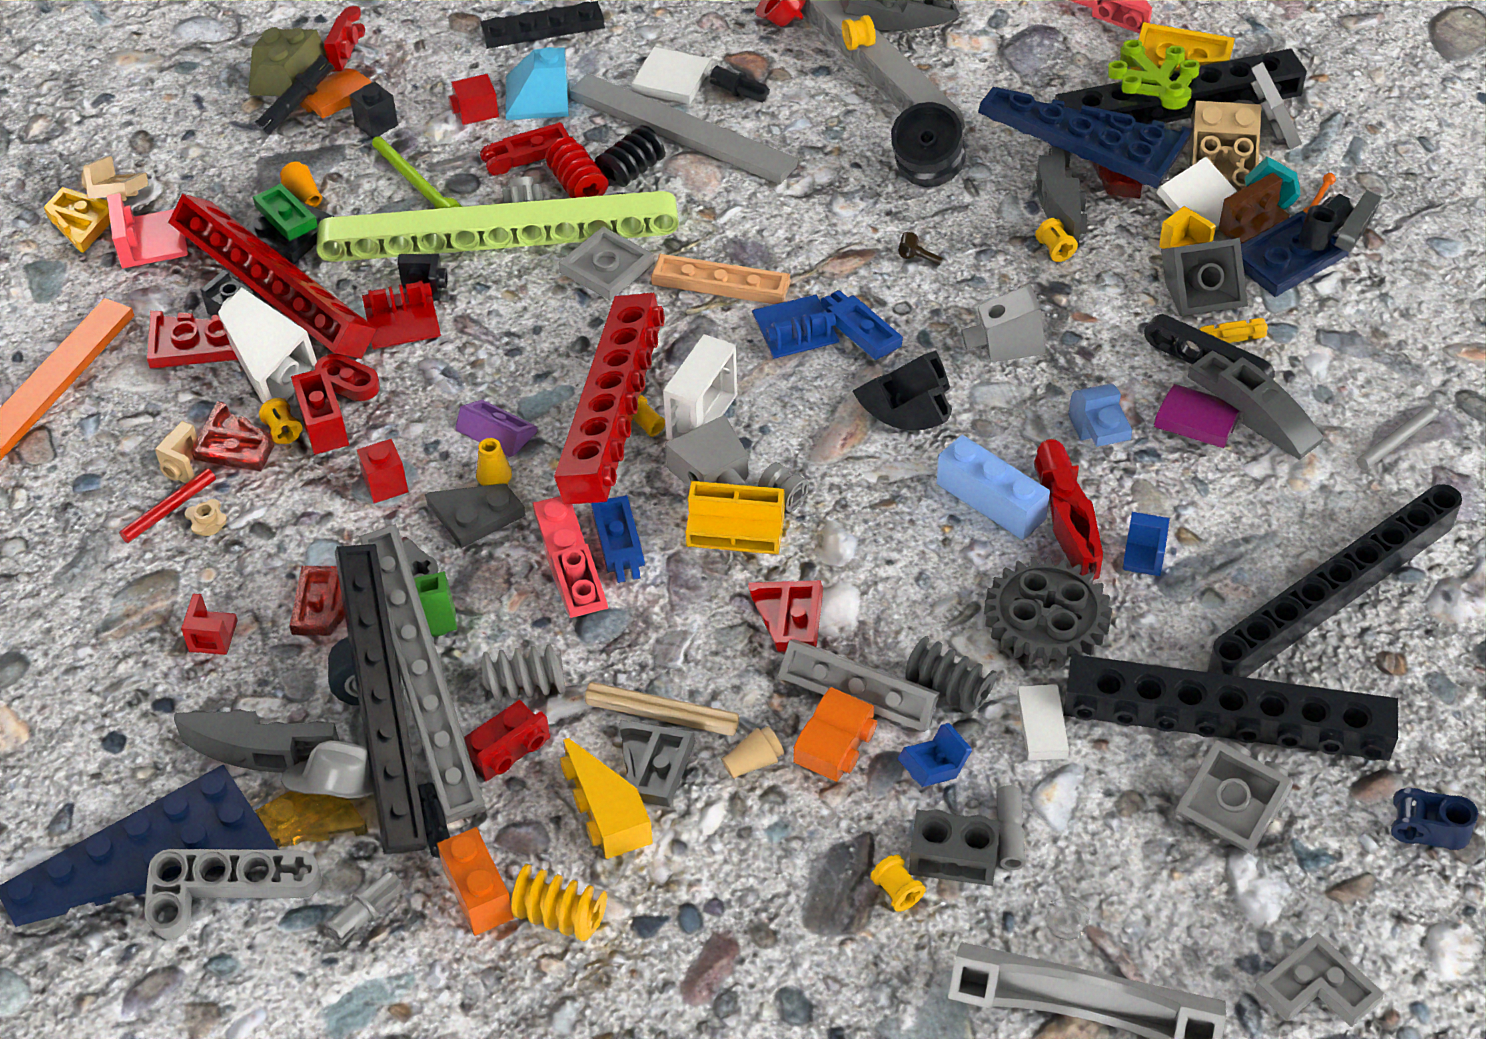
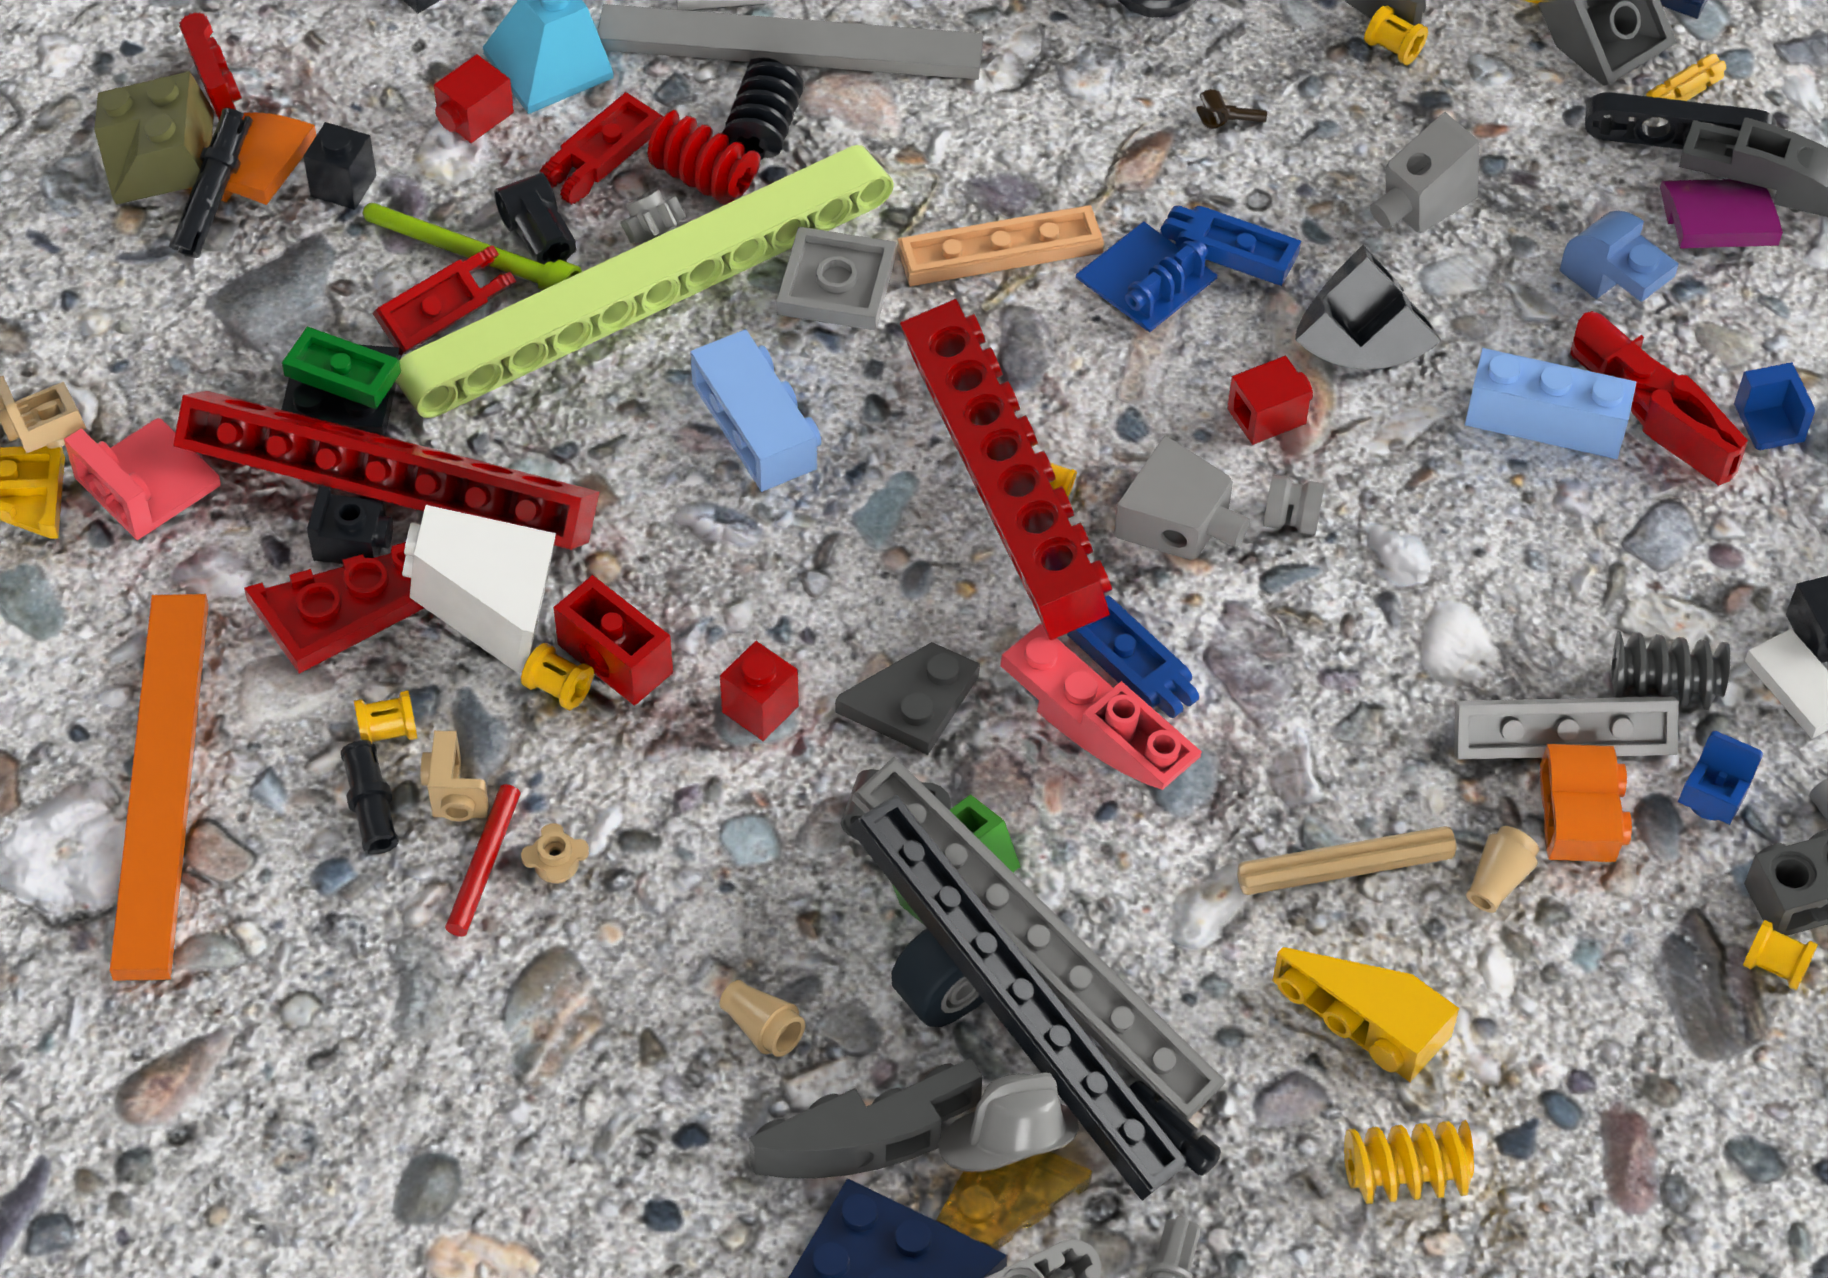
camera: 30 degrees left, 5 degrees up
red panel [181,593,238,655] -> none
clear red wing [191,401,275,472] -> none
light orange cone [280,161,322,207] -> none
clear red wing [289,566,345,636] -> none
red plate [315,354,380,401] -> none
red hinge [362,281,441,349] -> none
black bracket [397,254,448,301] -> none
orange brick [437,827,514,936] -> none
medium lavender slope [456,400,538,457] -> none
red bracket [464,699,550,782] -> none
yellow cone [476,438,512,486] -> none
light grey piece [481,644,565,701] -> none
dark grey wing [619,720,696,807] -> none
white window [663,334,737,441] -> none
yellow piece [685,481,785,555] -> none
wing [748,580,823,652] -> none
dark grey gear [984,556,1112,667] -> none
none -> black pin [340,740,399,854]
none -> yellow bush [354,690,418,744]
none -> red hinge [372,245,516,356]
none -> black piece [494,172,576,265]
none -> light blue brick [690,329,822,492]
none -> tan cone [719,980,805,1057]
none -> red brick [1227,355,1313,445]

